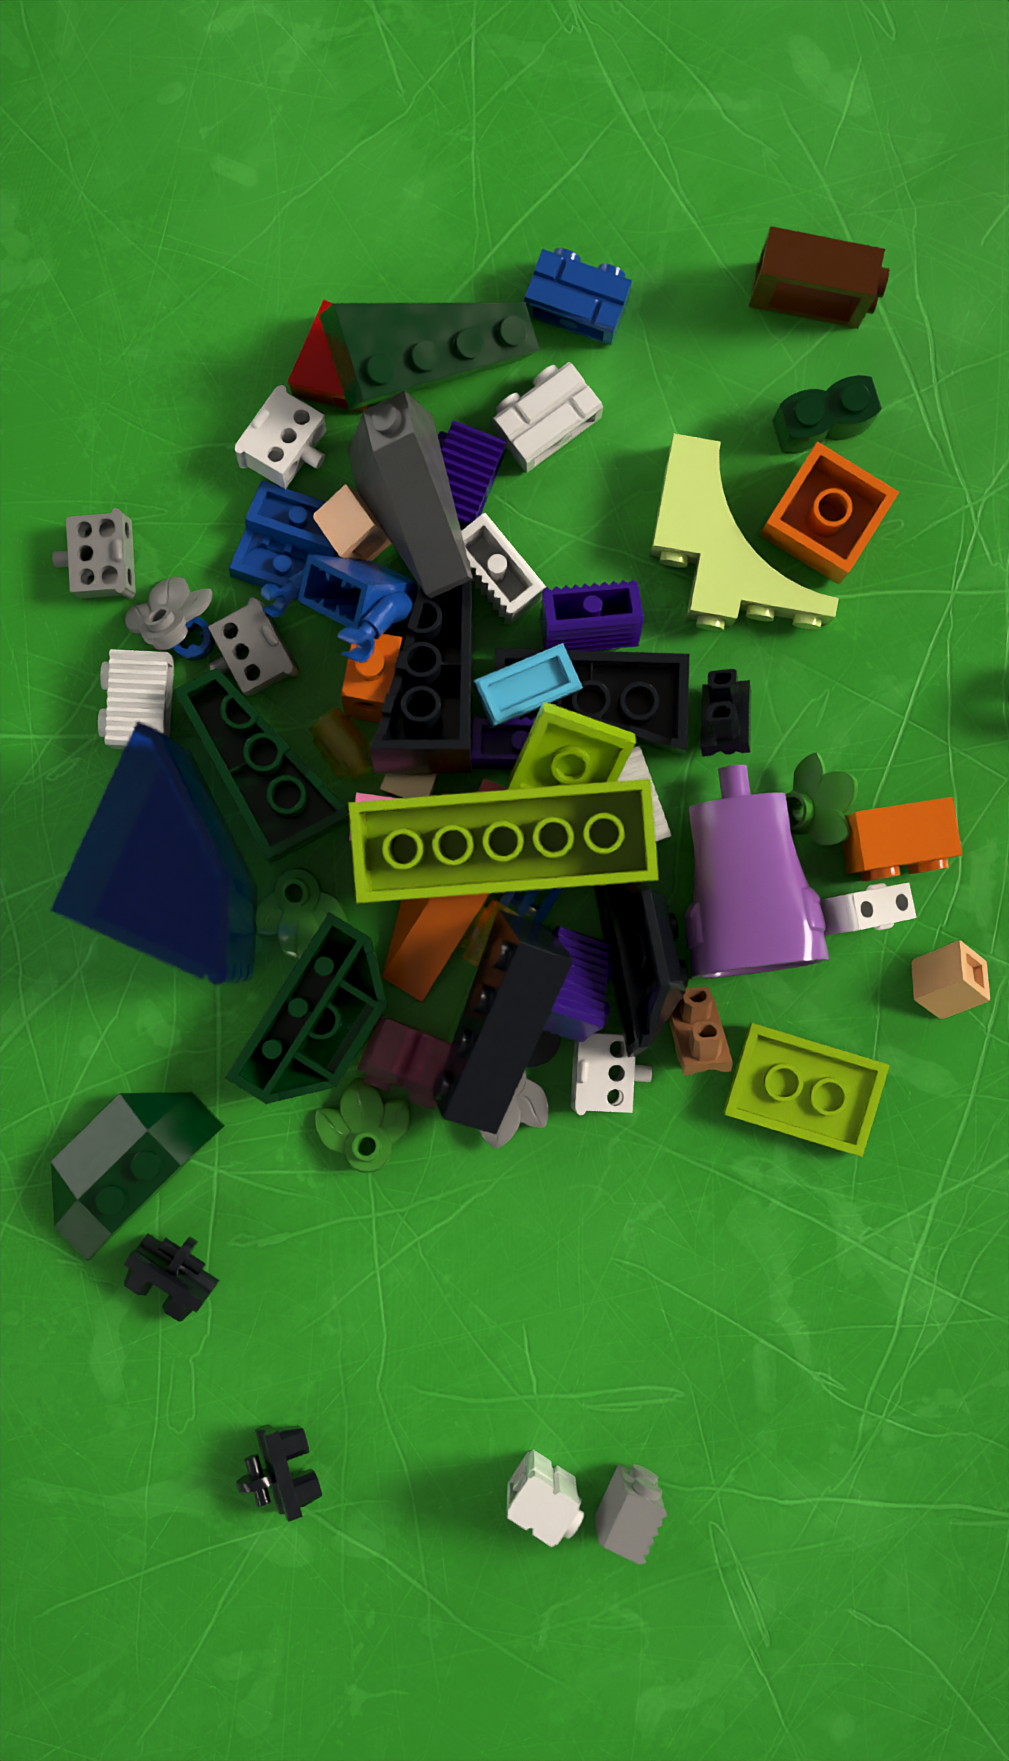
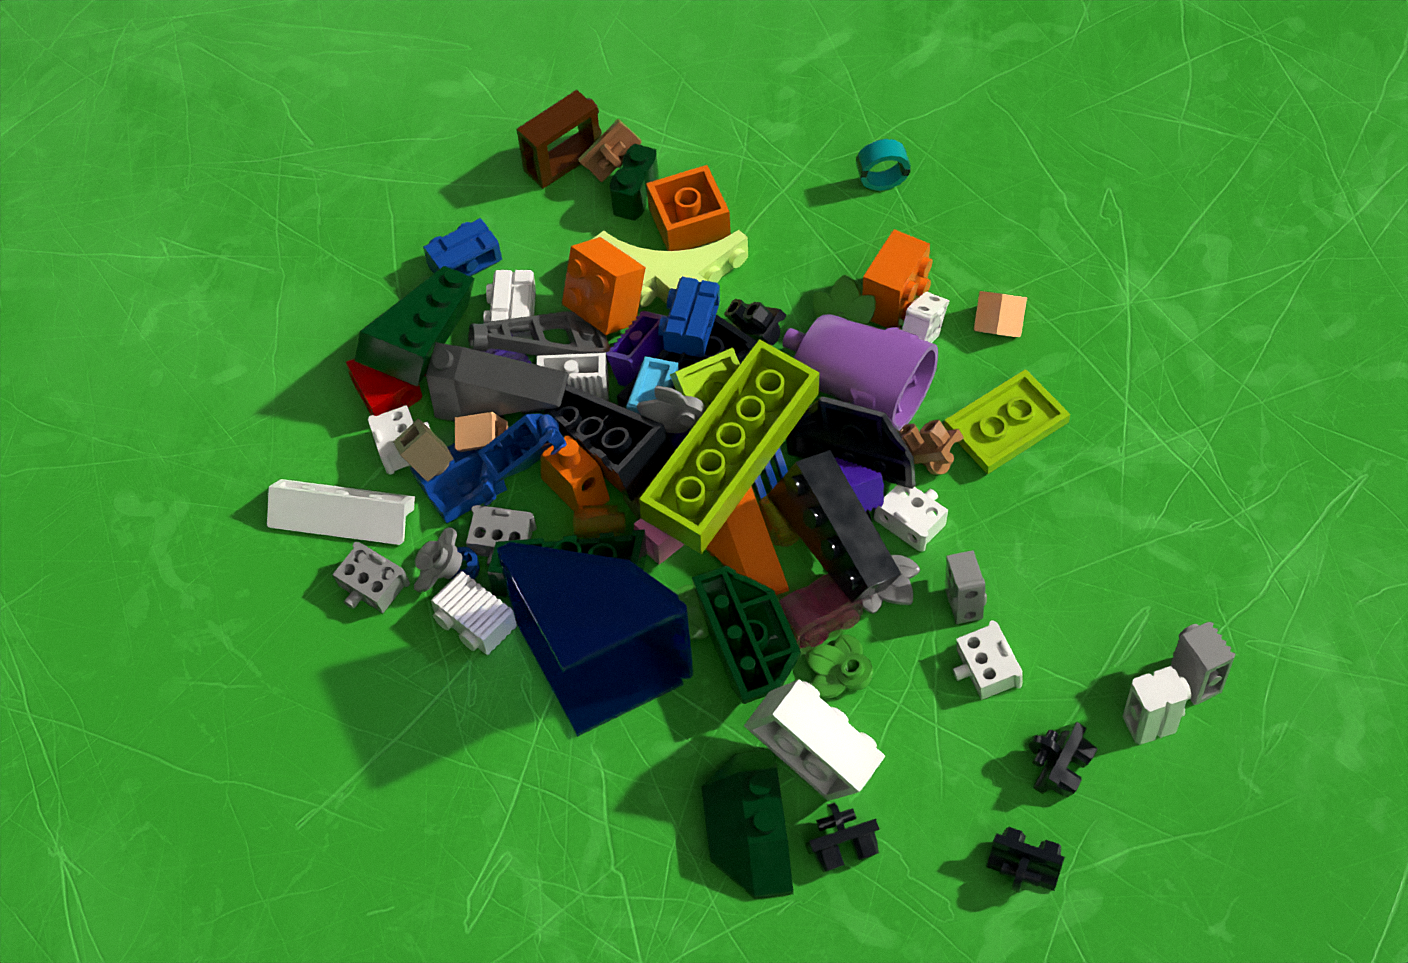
camera: 50 degrees left, 30 degrees down
none -> white panel [267,479,415,545]
none -> dark tan brick [393,419,454,482]
none -> dark grey plate [468,312,610,363]
none -> orange brick [562,237,646,335]
none -> medium nougat hips [578,119,642,182]
none -> light grey plate [637,386,706,433]
none -> blue brick [658,276,720,358]
none -> white brick [744,679,885,801]
none -> light grey piece [945,550,987,624]
none -> white piece [952,621,1023,700]
none -> black hips [1028,722,1097,797]

